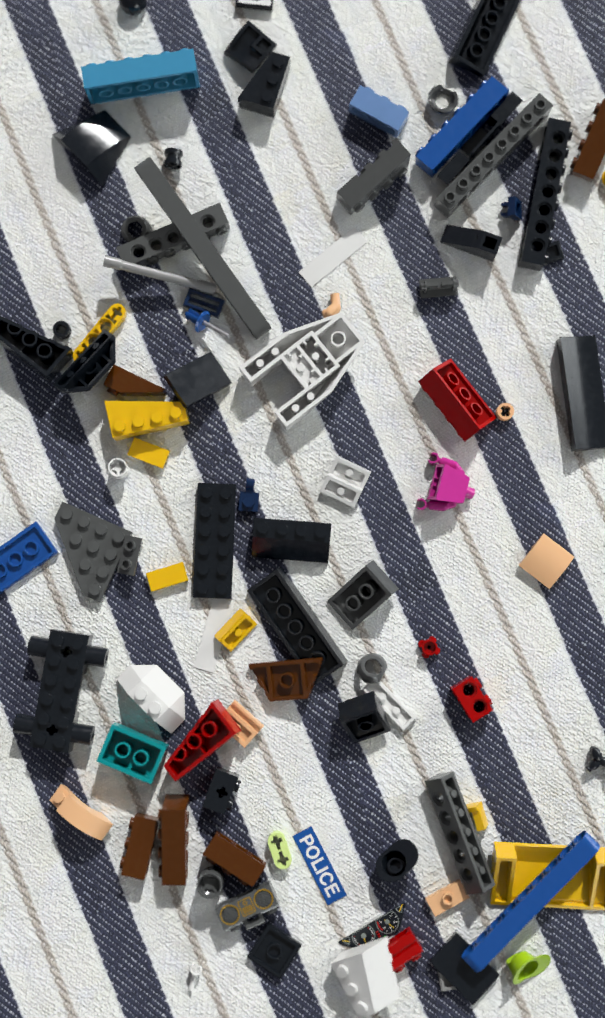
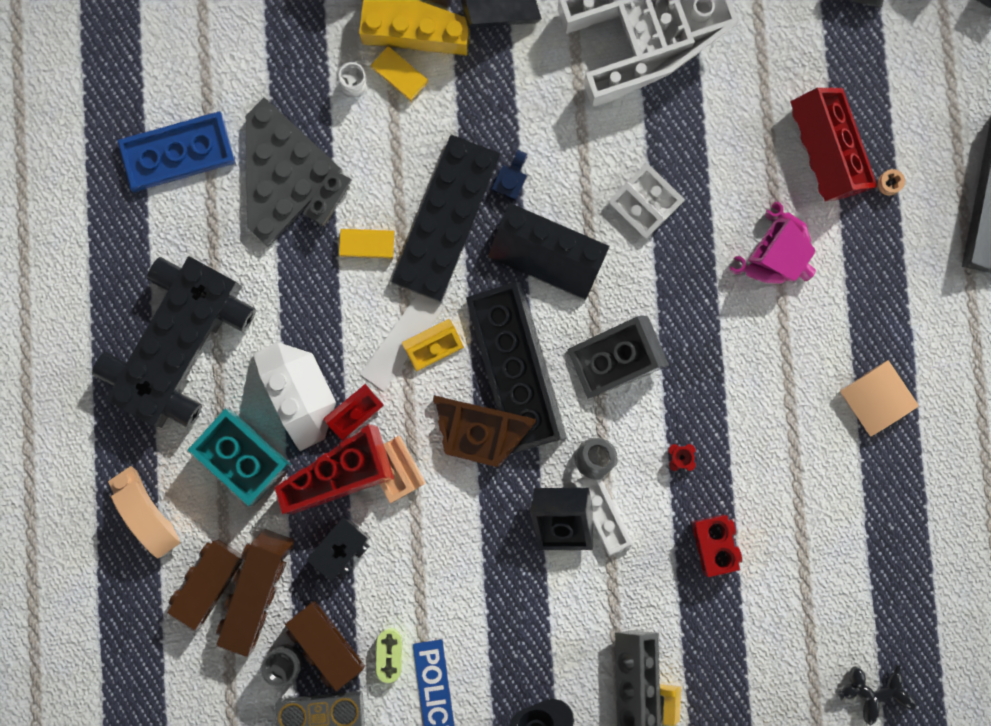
camera: 15 degrees right, 0 degrees up
none -> red plate [323,383,384,440]

